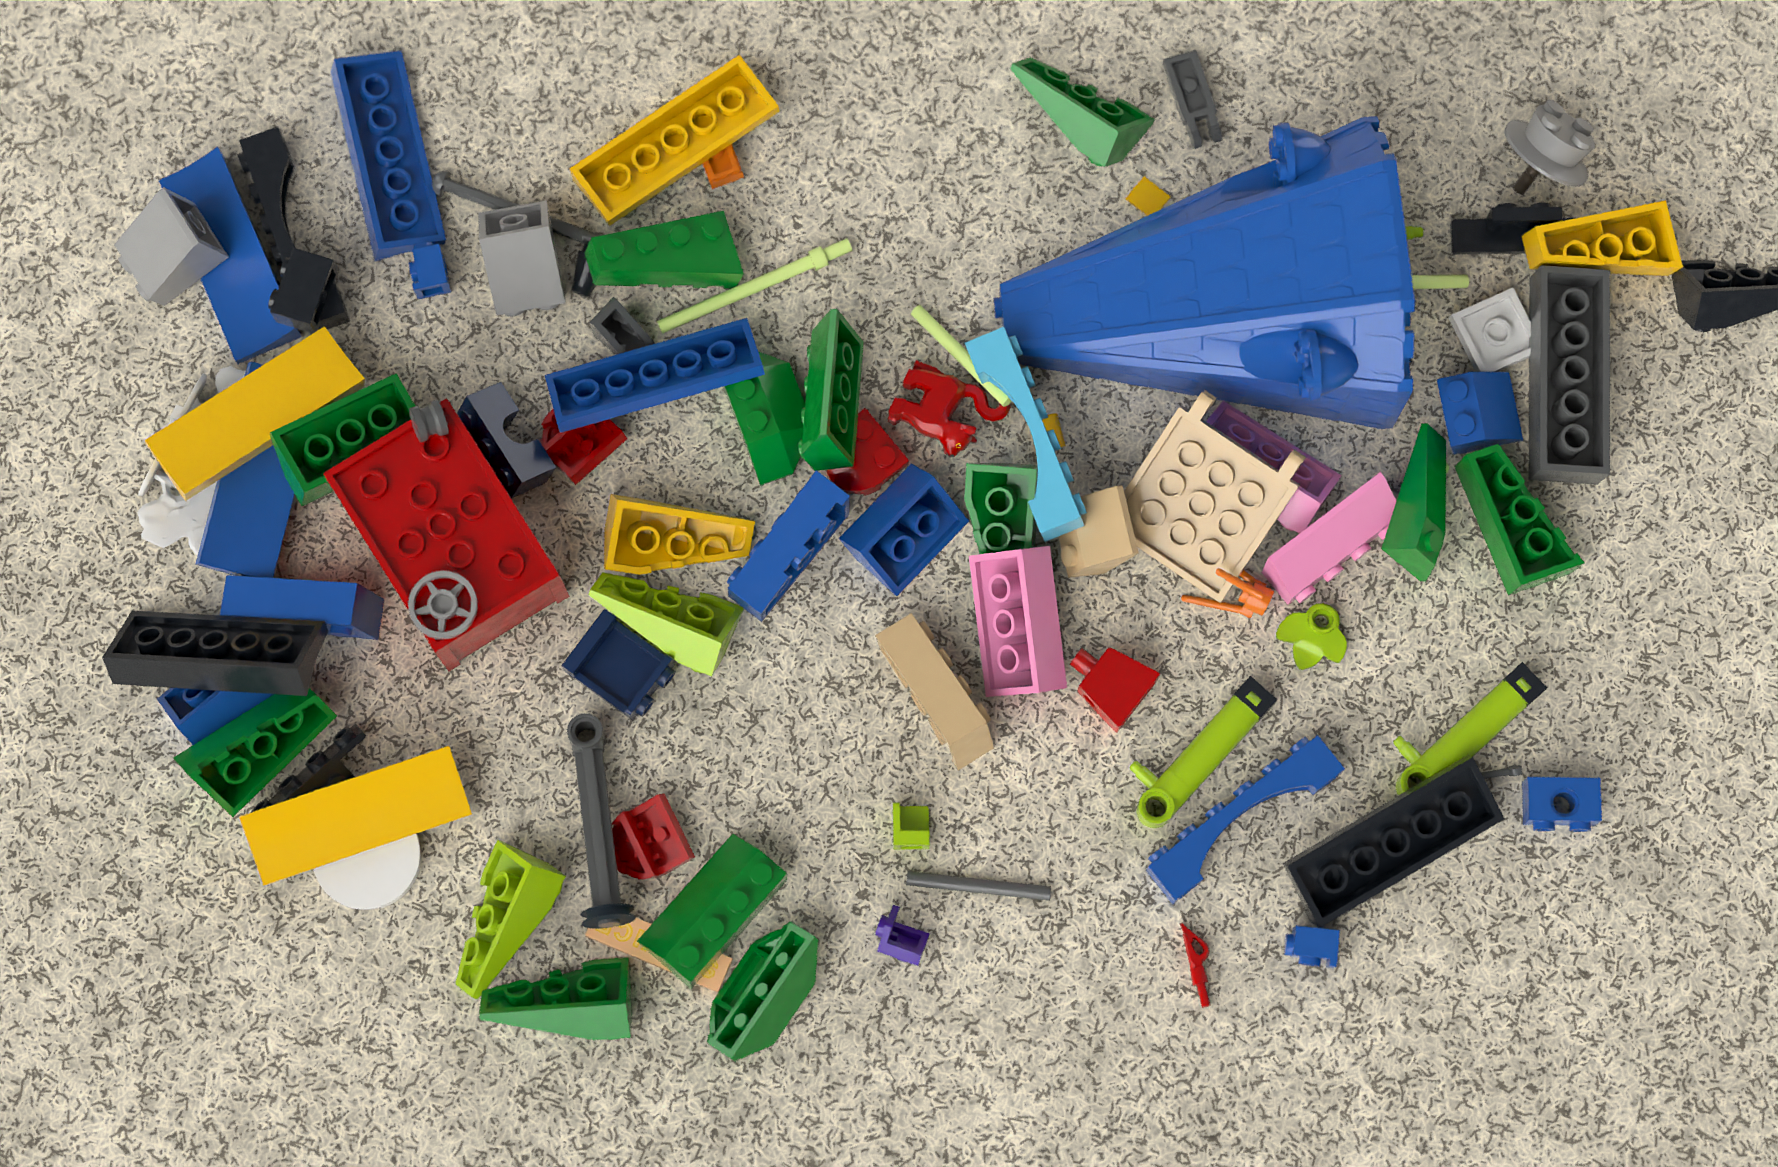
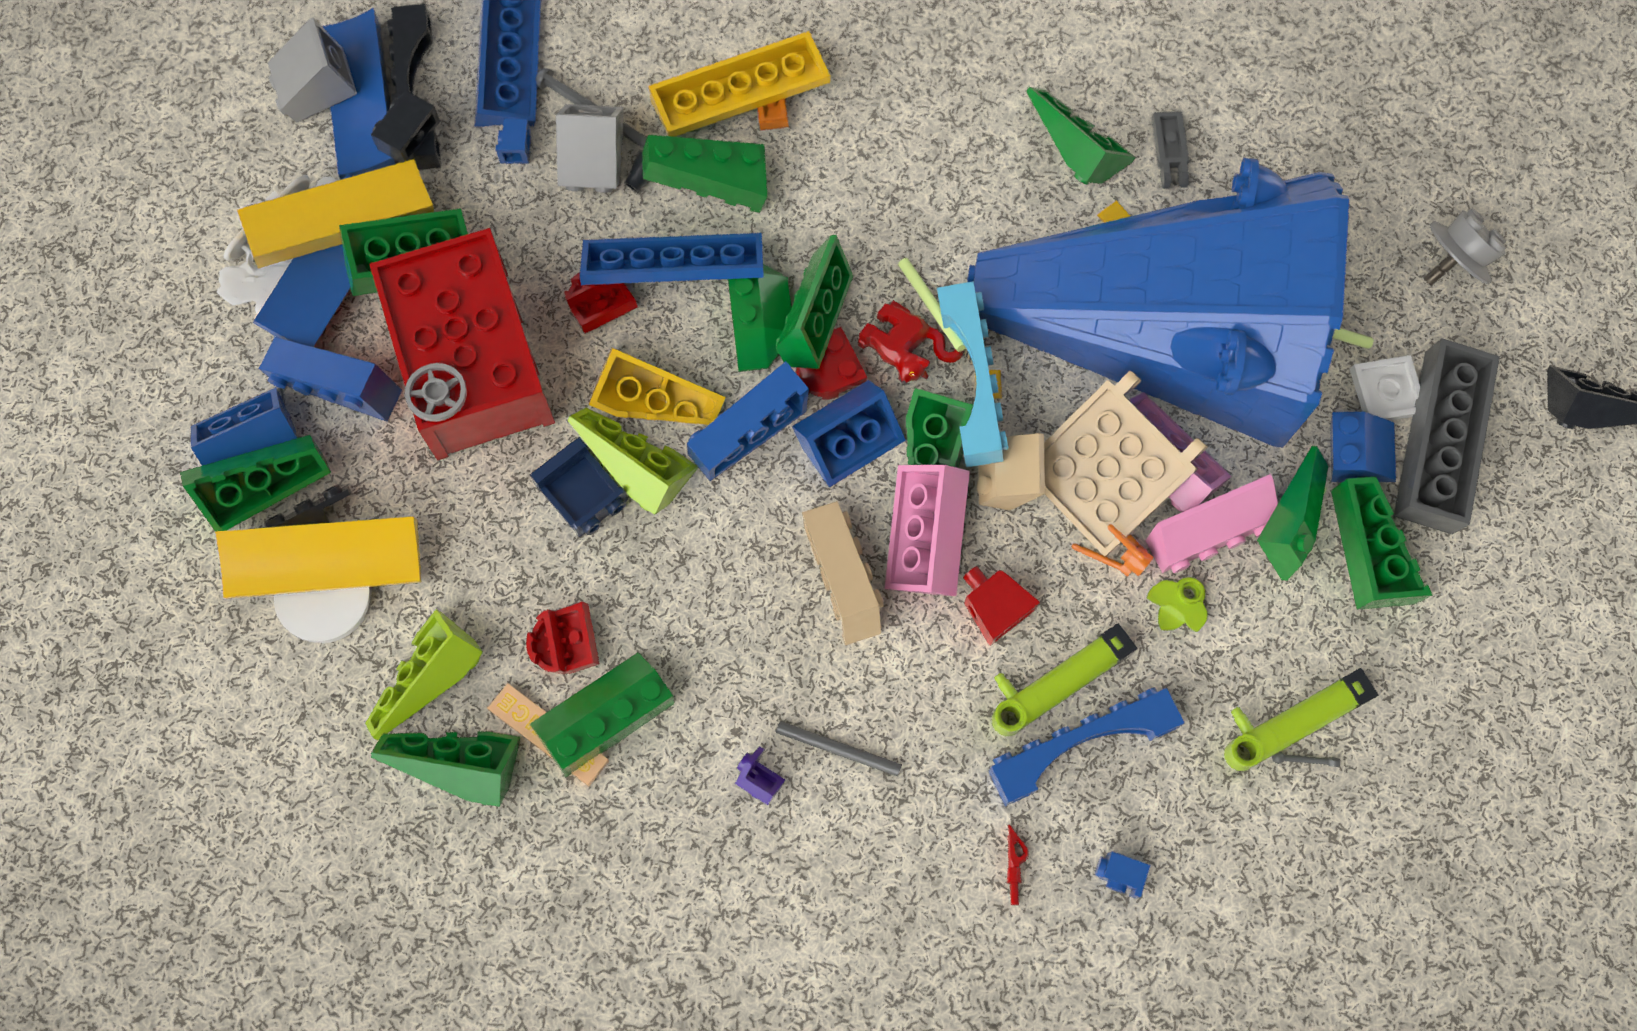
camera: 10 degrees right, 5 degrees down
black arch [102,611,328,696] -> none
dark grey wheel [409,400,448,442] -> none
dark blue arch [457,382,556,498] -> none
dark grey piece [567,713,636,929] -> none
dark grey slope [589,297,656,355] -> none
yellowish green bar [657,238,853,334] -> none
green wedge [707,921,818,1061] -> none
lime panel [893,802,930,850] -> none
black arch [1282,755,1505,928] -> none
black bracket [1450,203,1575,254] -> none
yellow wedge [1522,200,1683,276] -> none
blue brick [1522,777,1602,832] -> none

